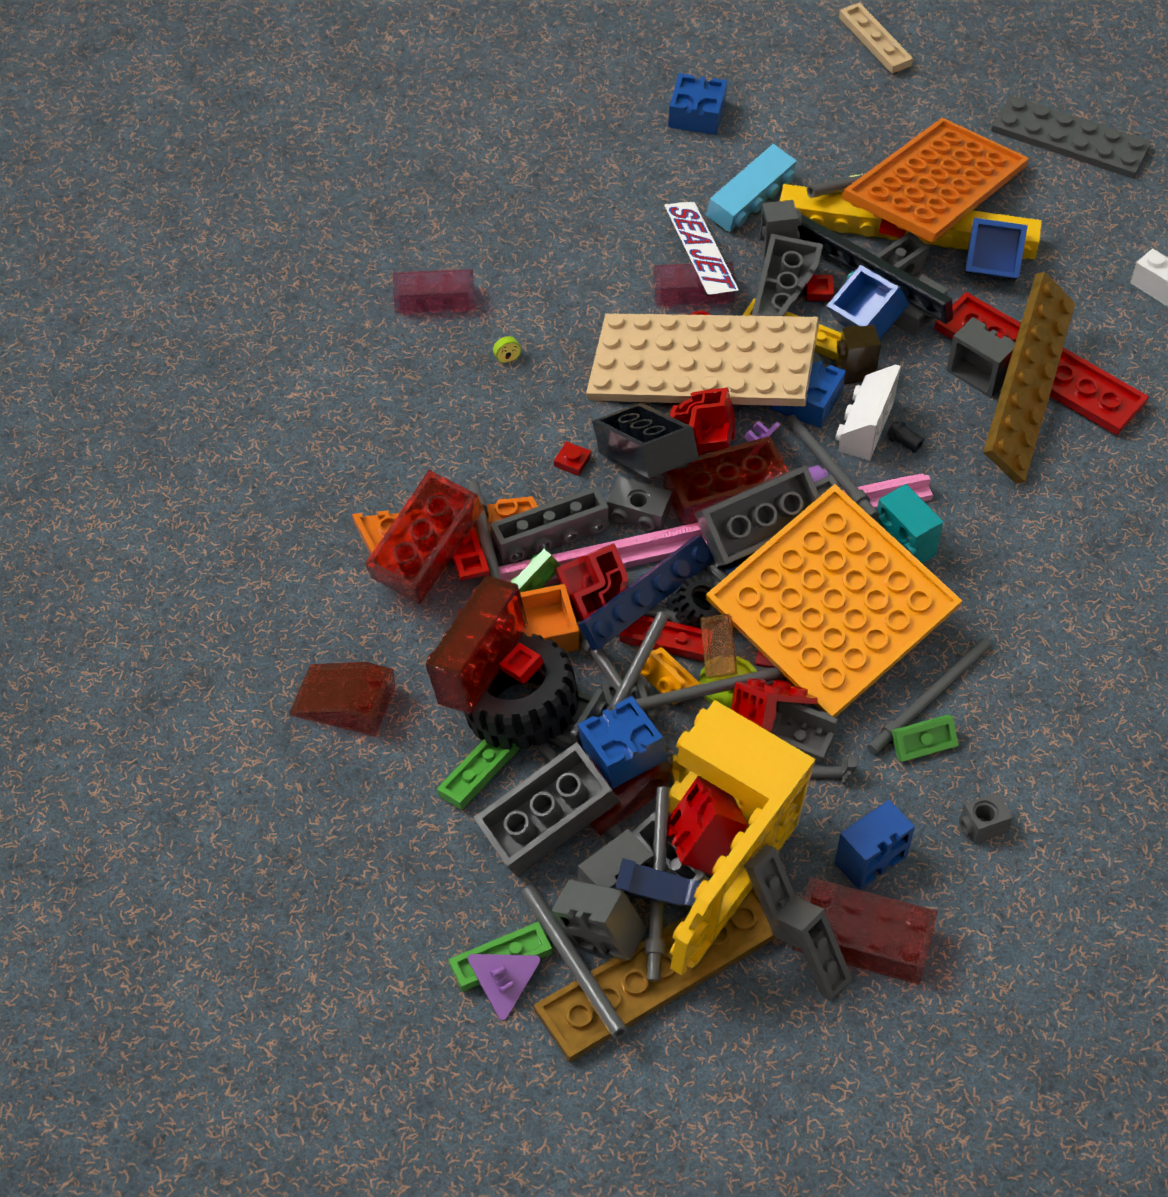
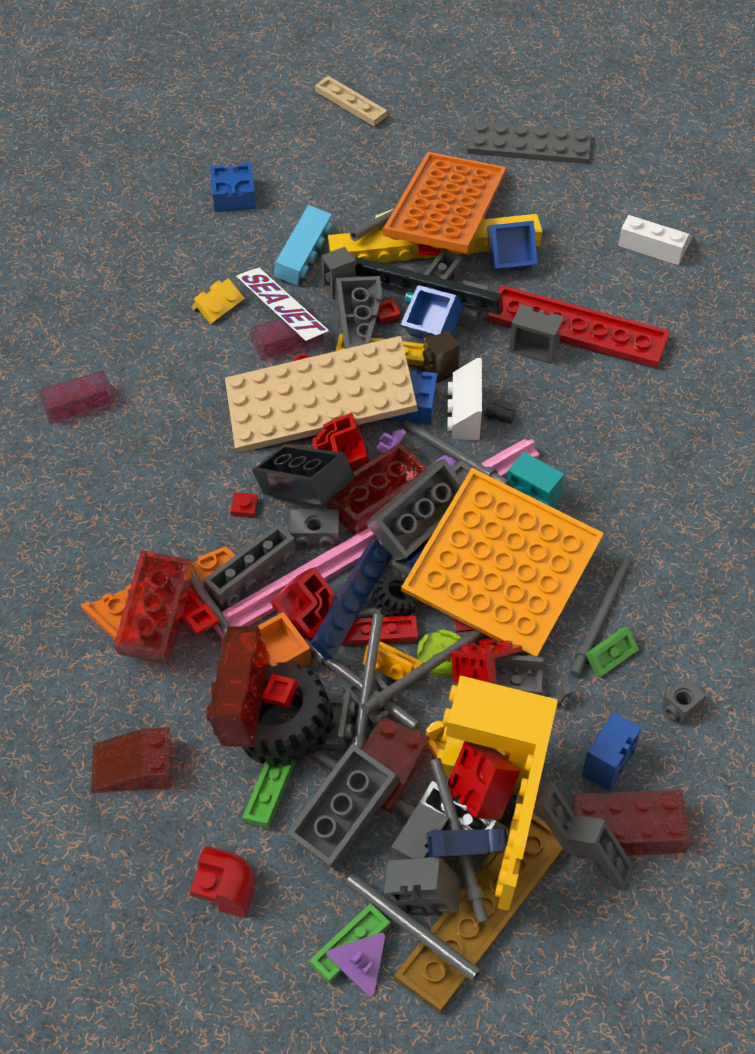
camera: 20 degrees left, 0 degrees up
tile [493,336,521,363] -> none
bright green plate [504,549,561,595] -> none
blue piece [577,696,667,789] -> none
clear orange tile [700,614,738,678] -> none
pearl gold plate [983,271,1075,483] -> none
none -> red brick [190,846,255,918]
none -> yellow bracket [191,278,245,324]

